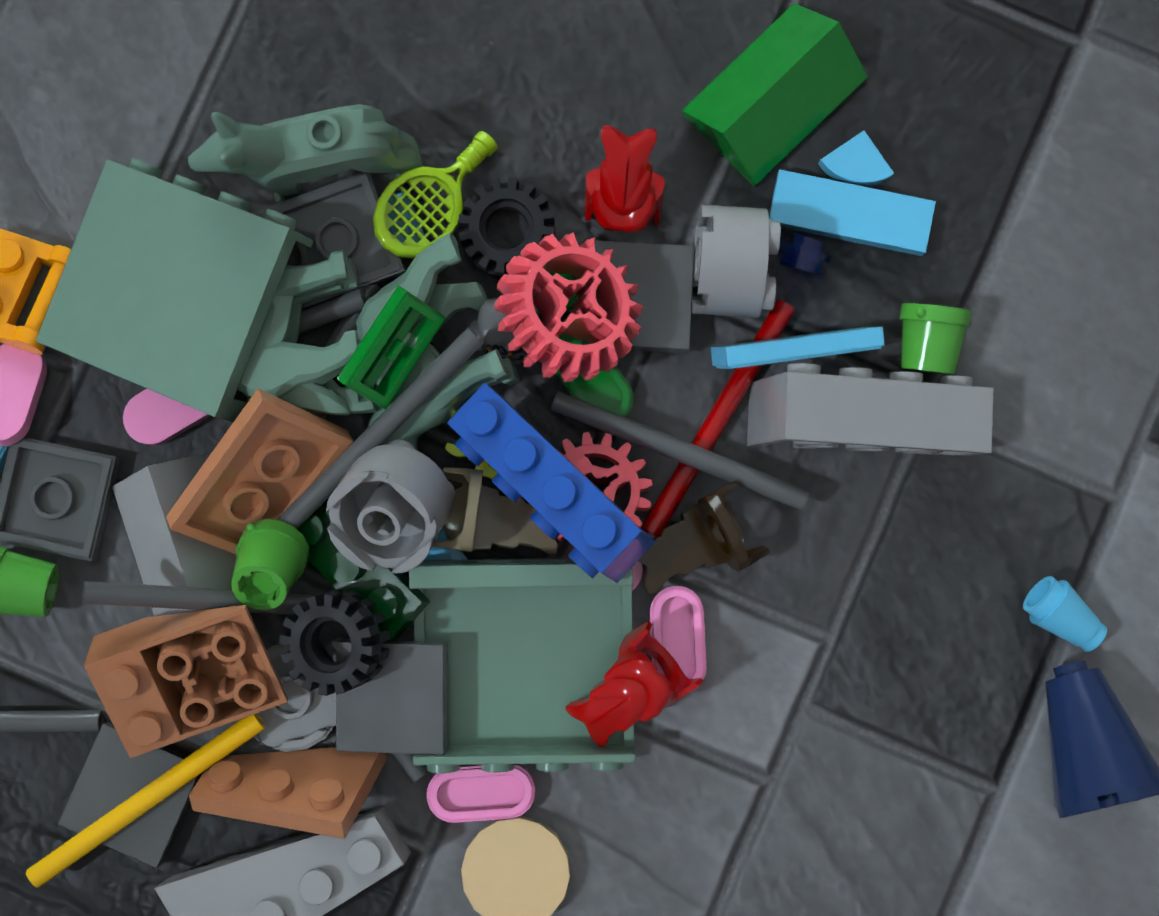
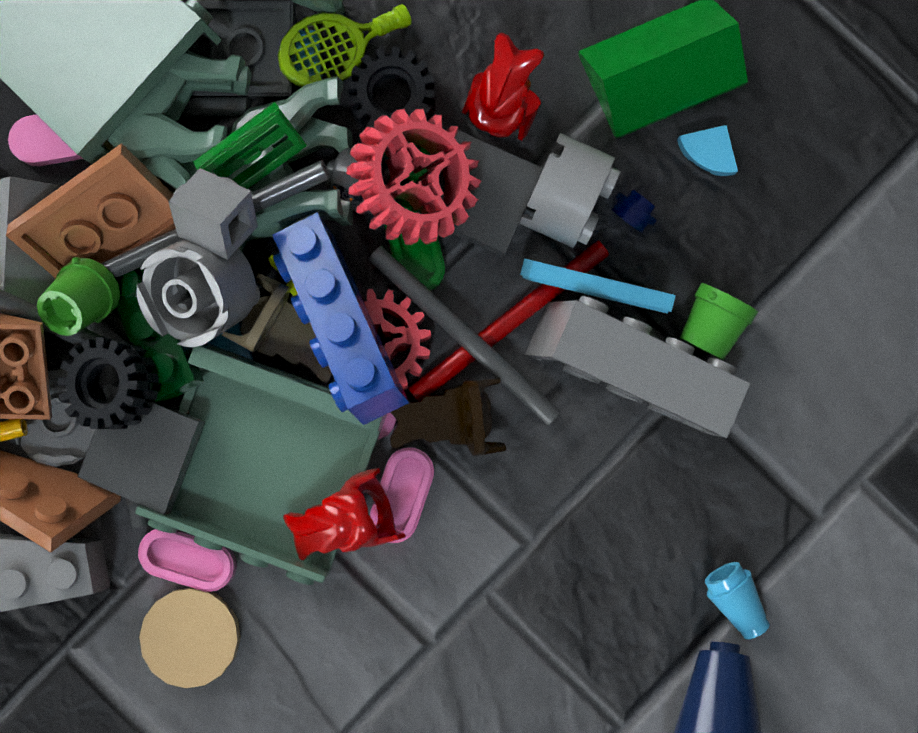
camera: 20 degrees right, 0 degrees up
medium azure tile [769,169,936,256] -> none
none -> light grey brick [168,168,258,260]

